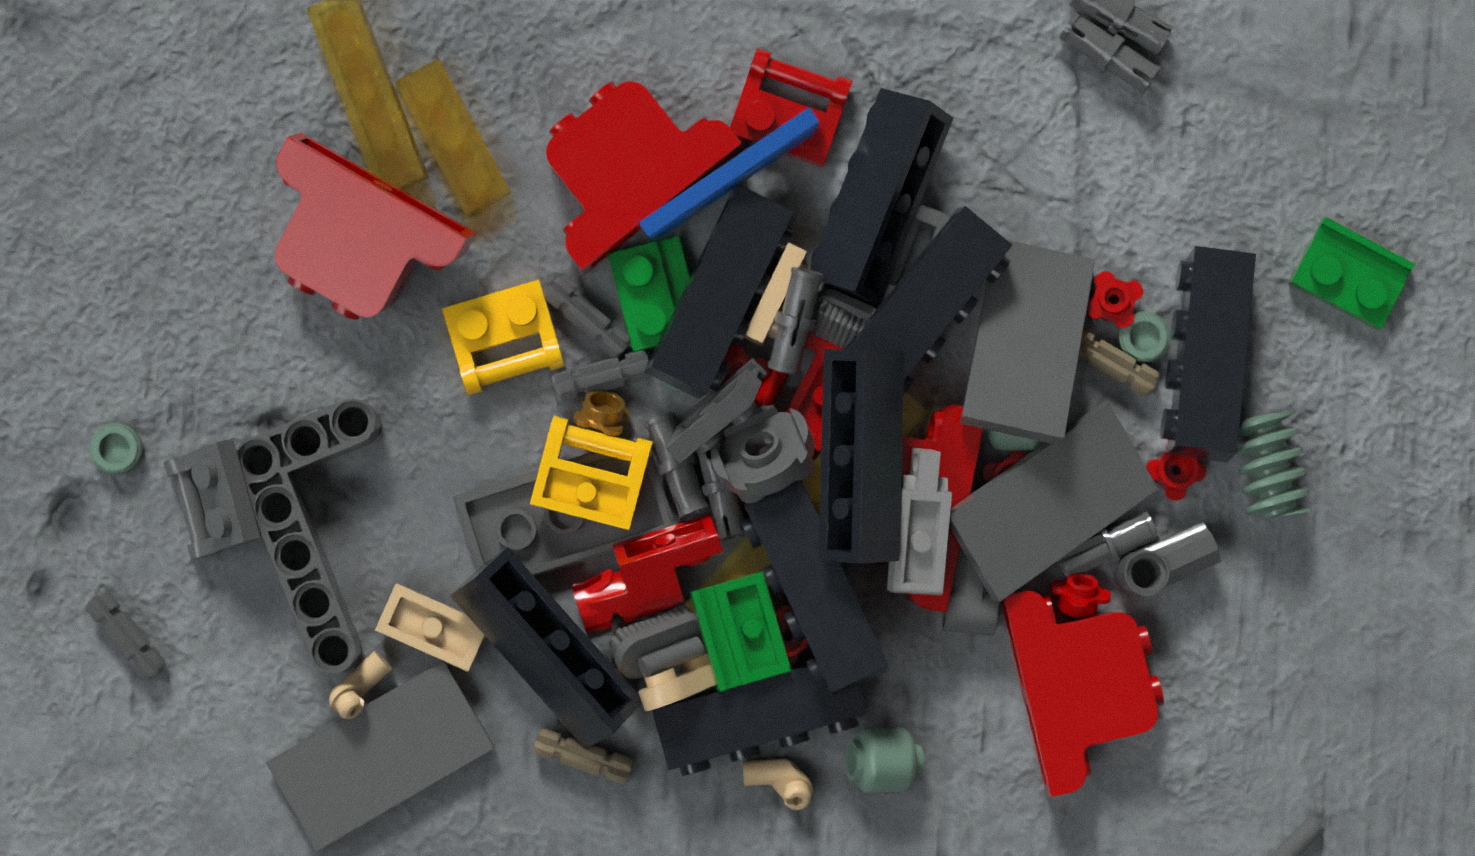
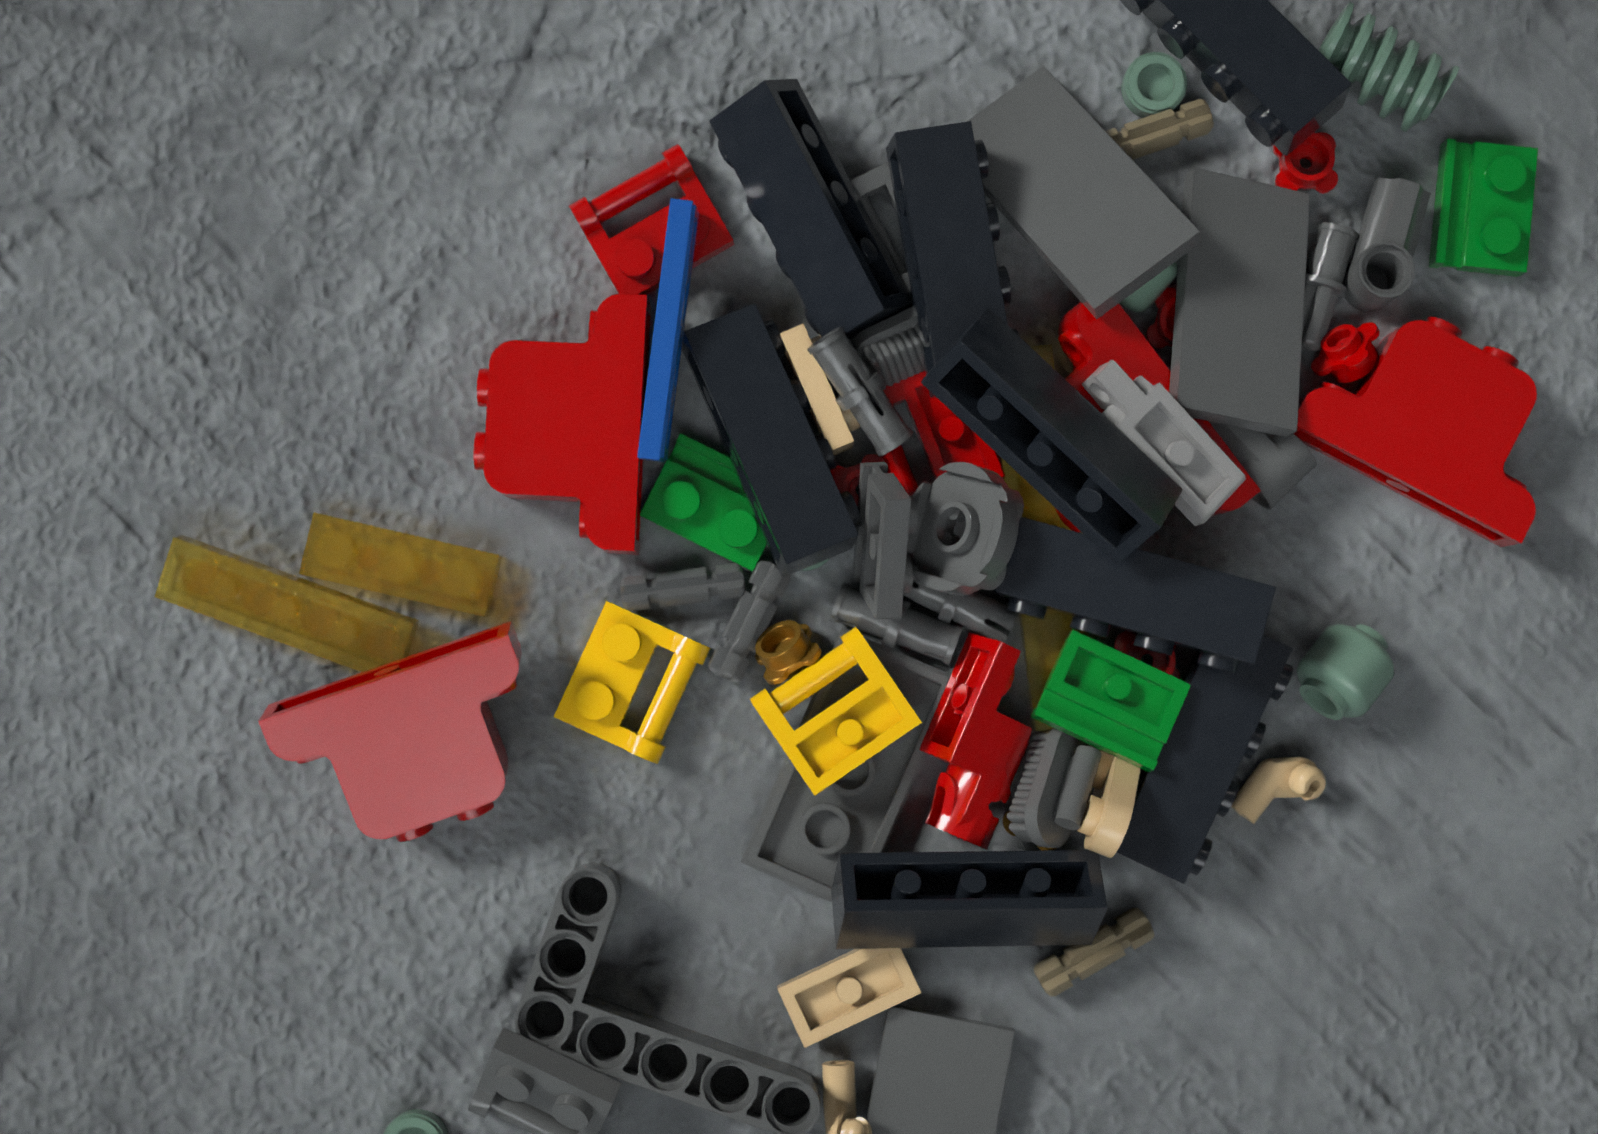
camera: 45 degrees left, 0 degrees up
red plate [1086,271,1143,329] -> none
none -> green plate [1428,139,1538,277]

